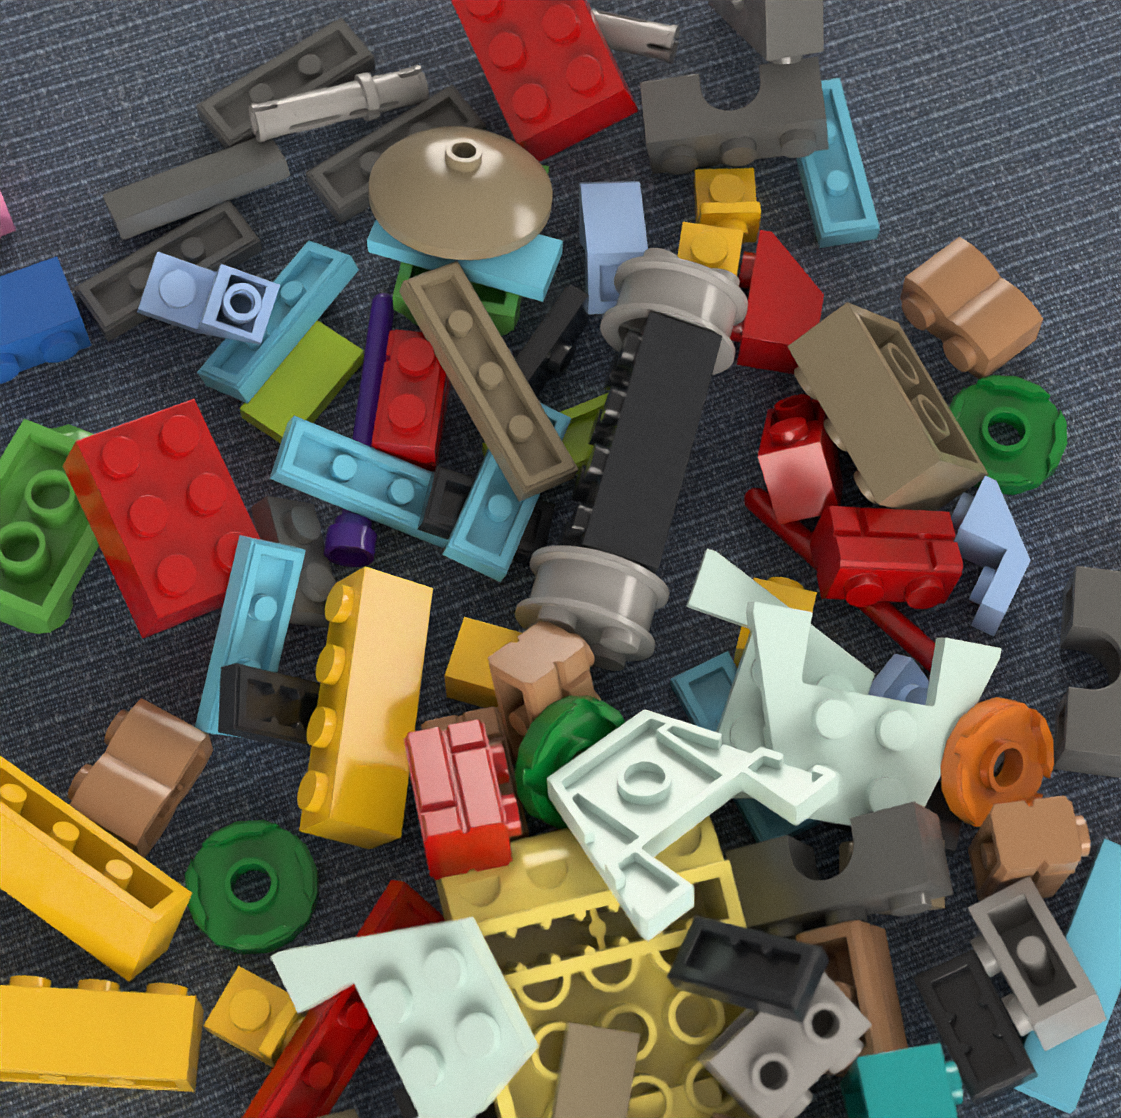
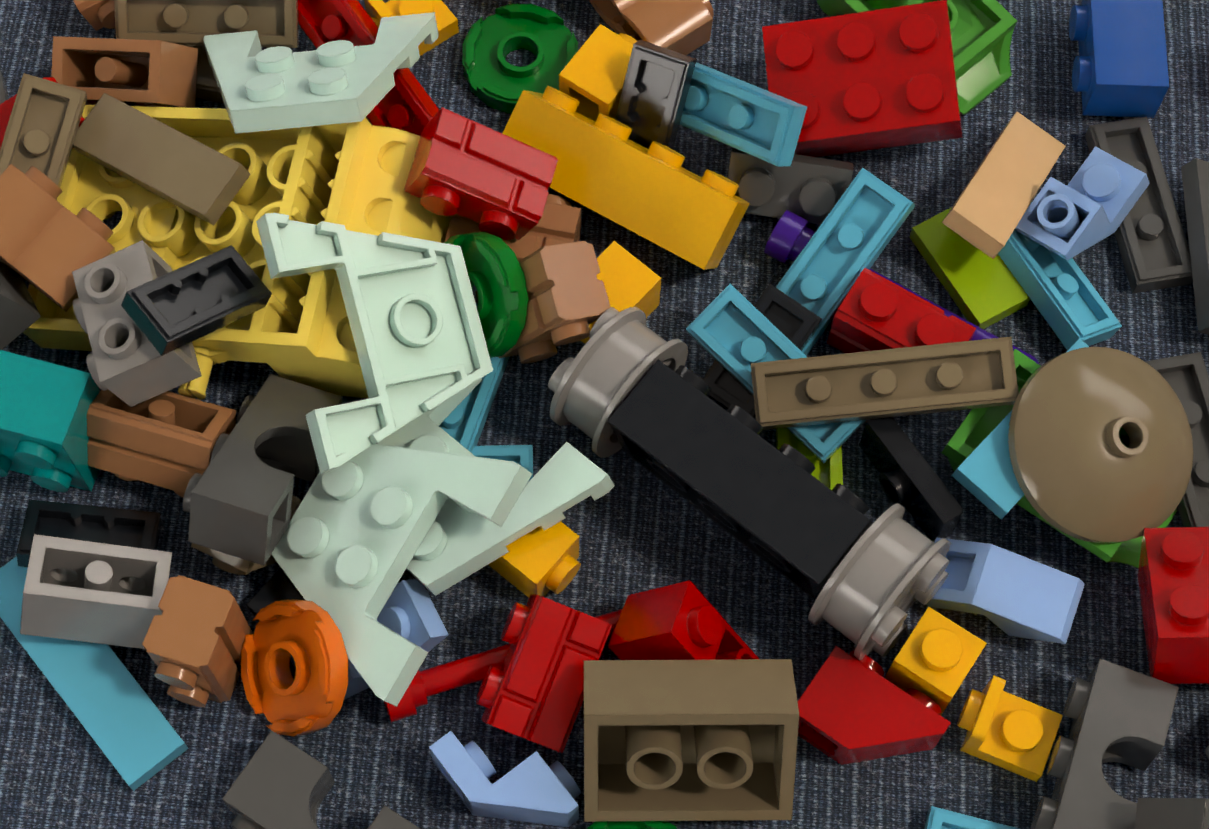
camera: 115 degrees right, 0 degrees up
none -> yellow brick [559,24,638,121]
none -> tan tile [942,112,1065,259]

